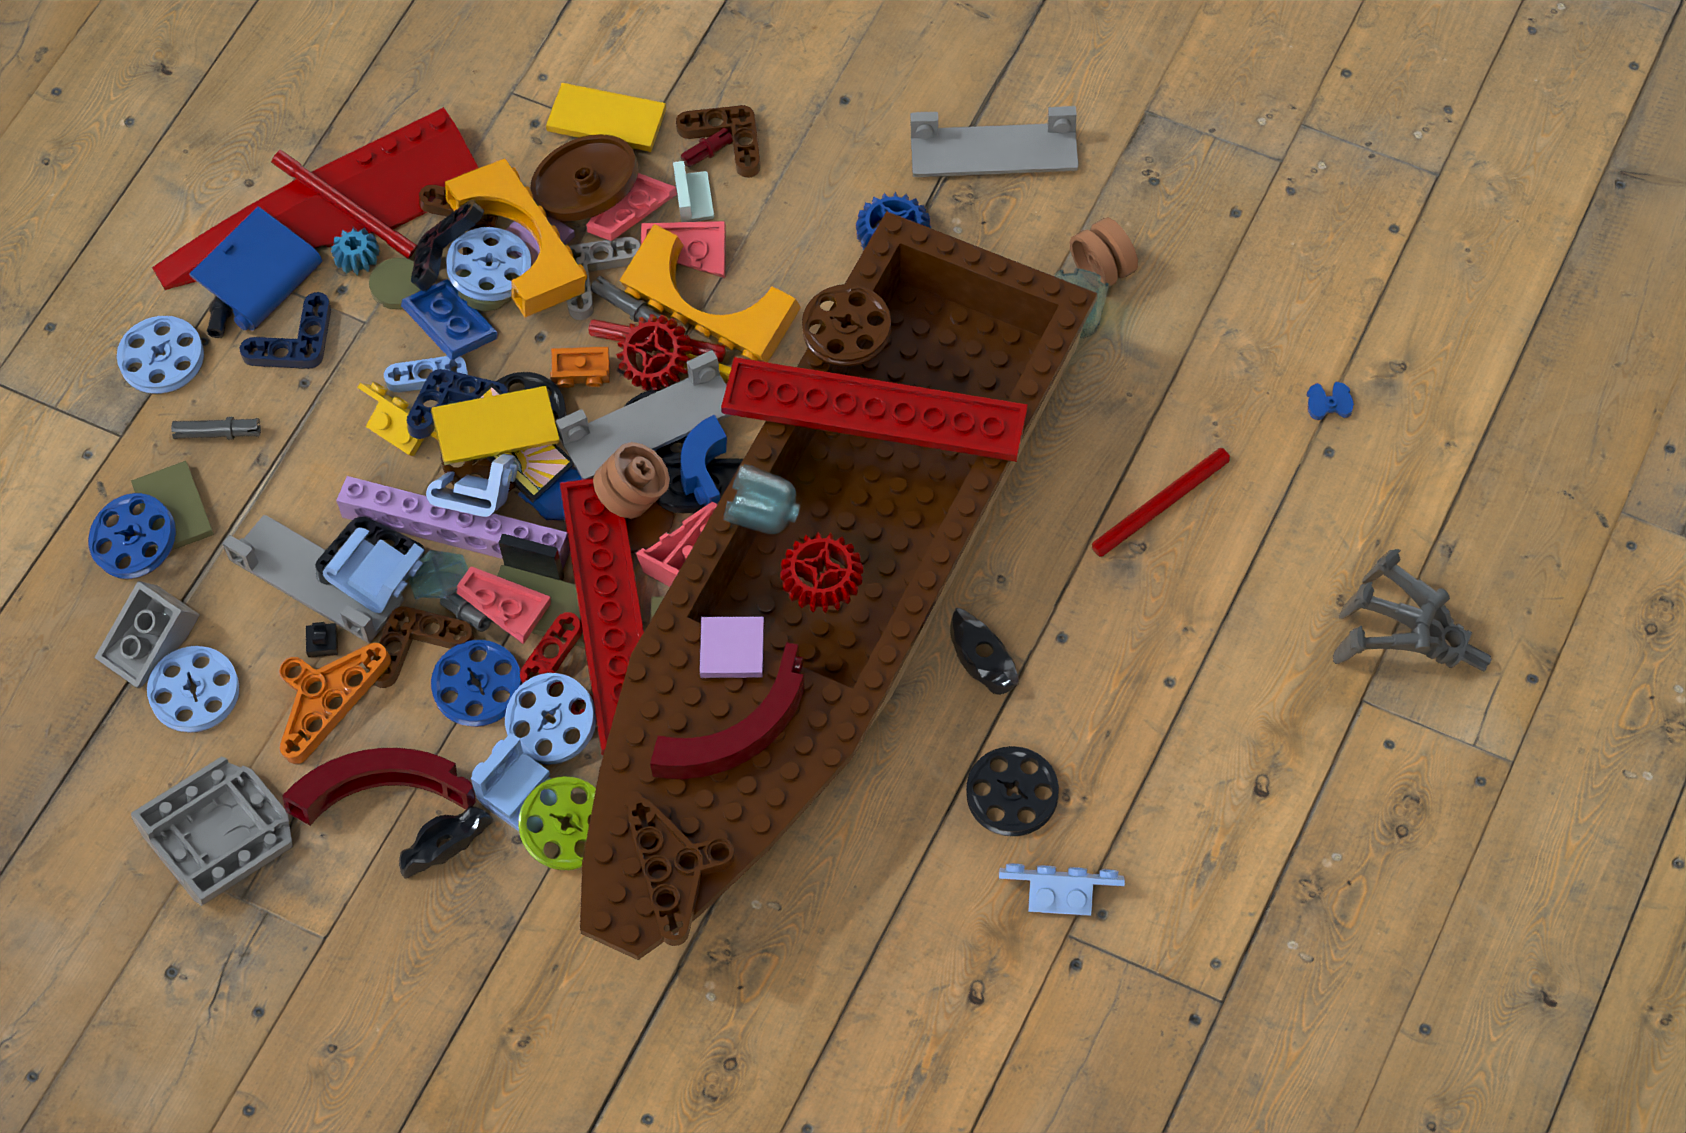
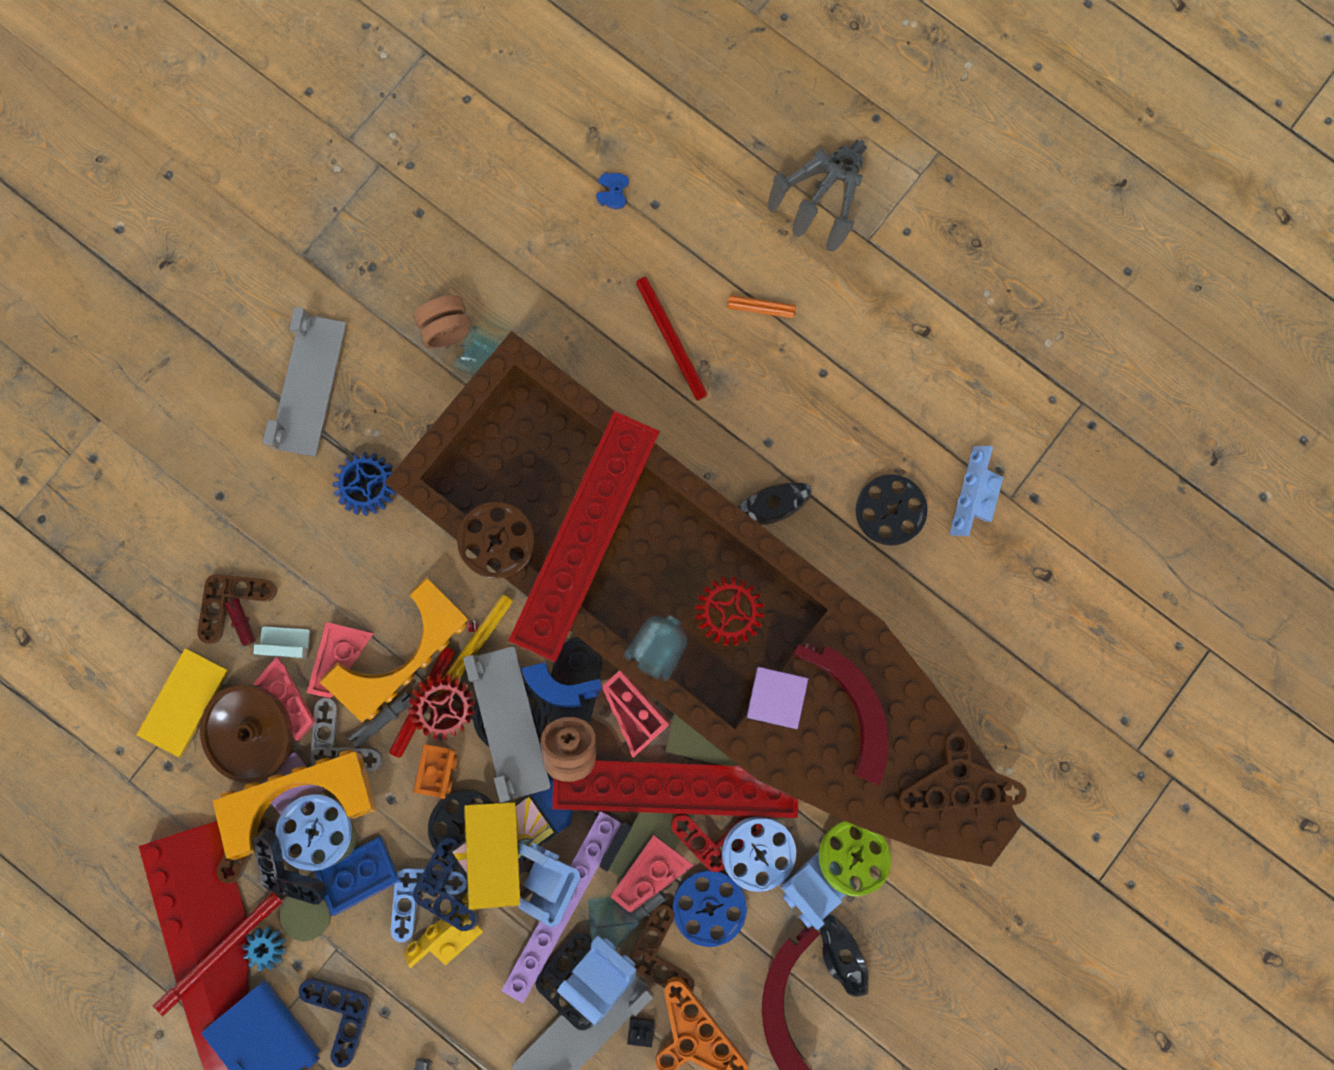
camera: 85 degrees left, 20 degrees up
none -> orange axle [727,295,796,318]

